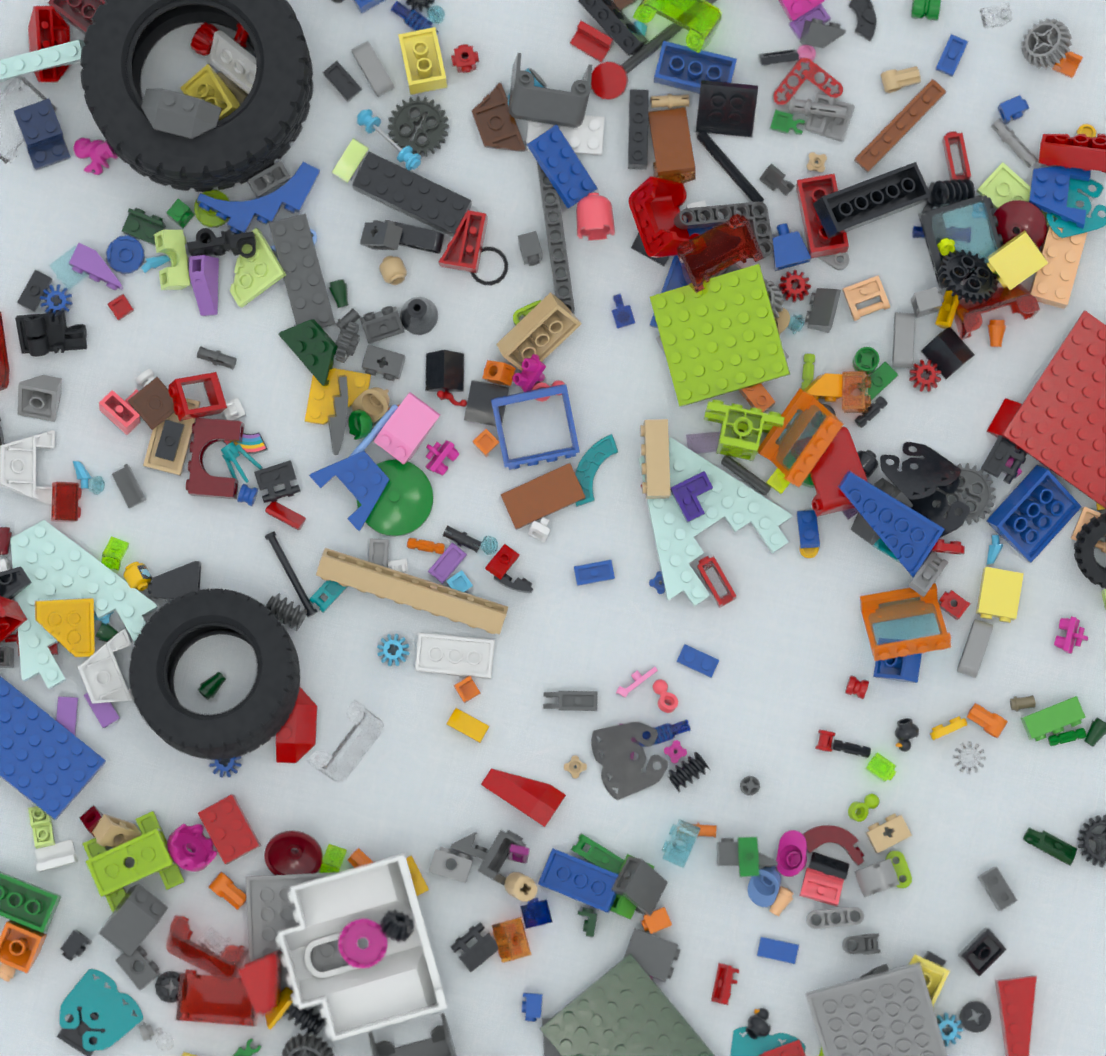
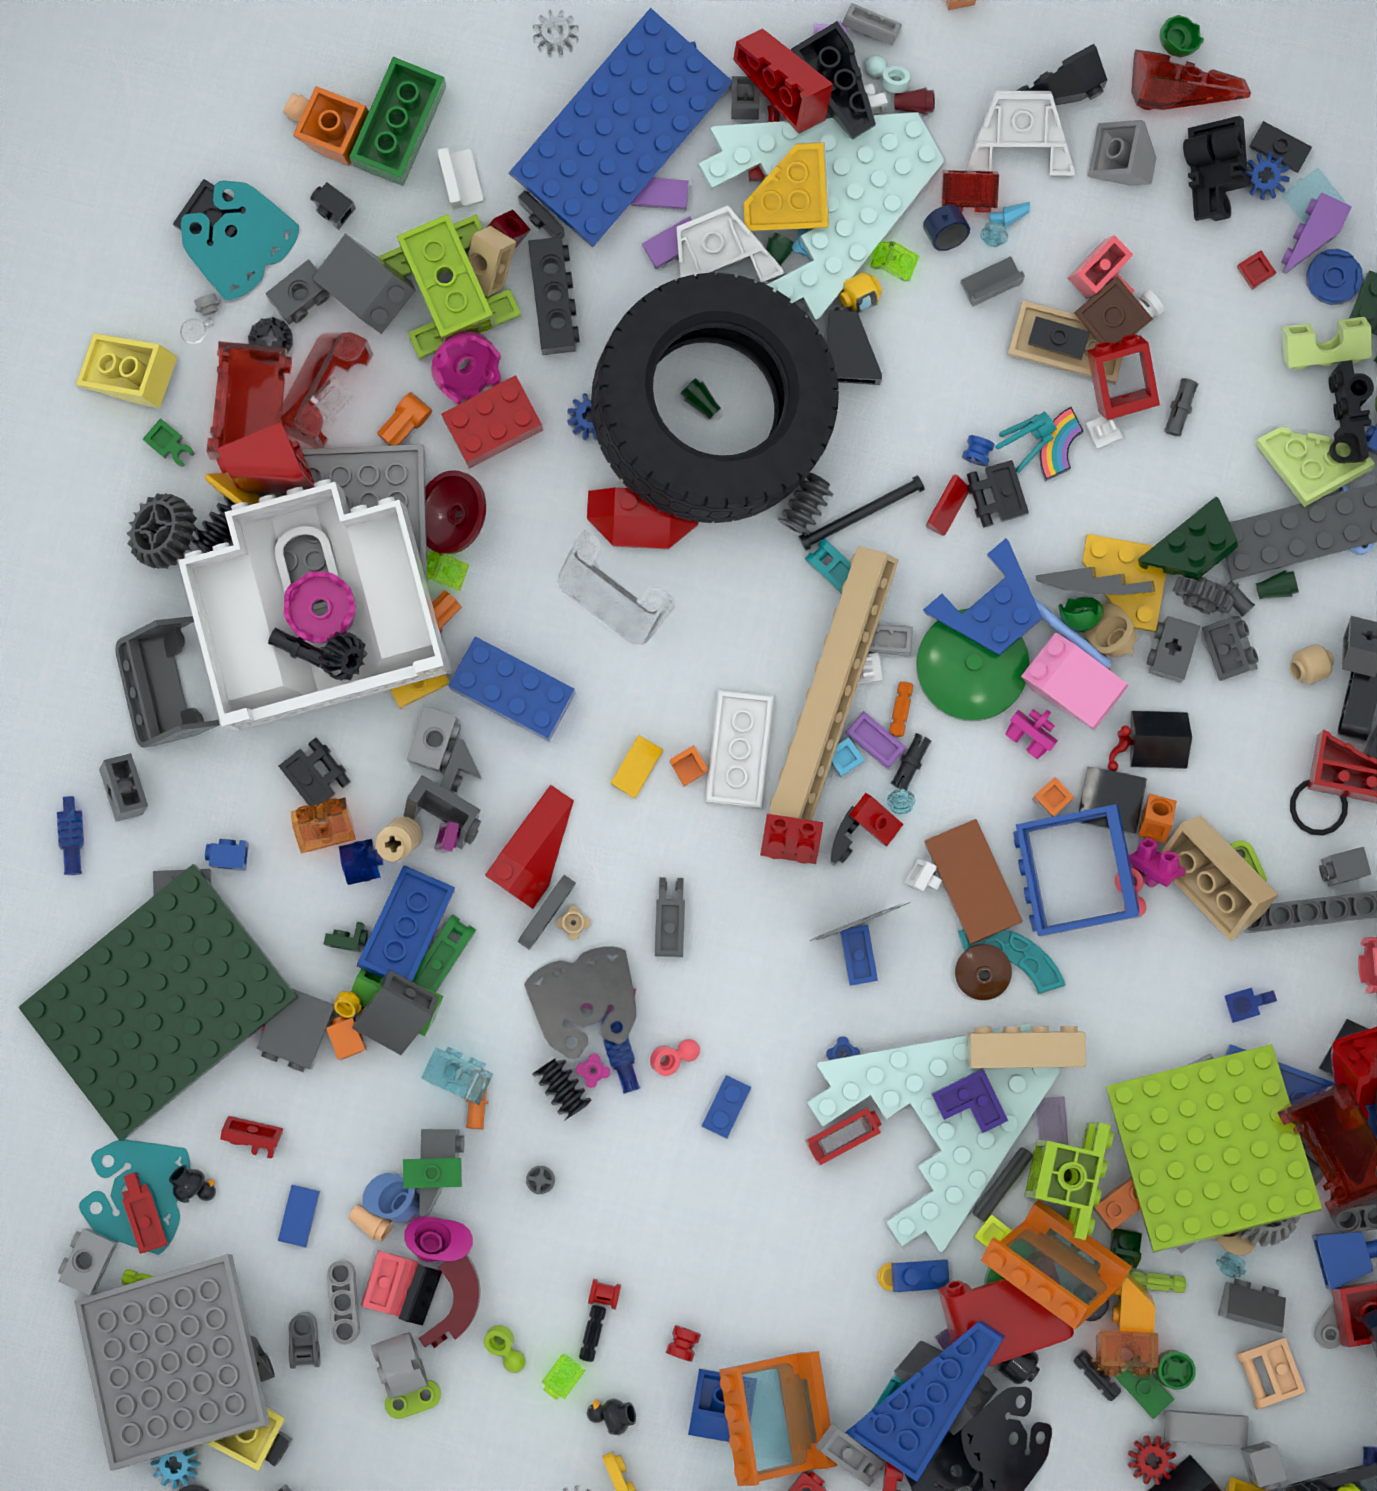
camera: 90 degrees right, 0 degrees up
yellowish green slope [28,806,55,849] -> none
medium azure bar [141,255,171,273] -> none
dark red arch [186,418,245,500] -> none
medium lavender slope [189,255,219,316] -> none
medium azure gear [377,634,410,666] -> none
black cone [400,297,438,335] -> none
bright pink piece [616,667,658,698] -> none
red gear [778,270,811,303] -> none
tan brick [865,813,912,853] -> none
none -> black pin [268,627,323,668]
none -> yellow plate [334,991,362,1018]
none -> blue brick [448,636,576,742]
none -> black plate [518,190,564,238]
none -> dark grey beam [518,875,576,950]
none -> black brick [528,237,580,355]
none -> red plate [760,814,823,864]
none -> piece [809,902,911,941]
none -> dark blue piece [923,205,971,251]
none -> reddish brown dish [955,944,1012,1000]
none -> dark green bracket [1110,1228,1142,1269]

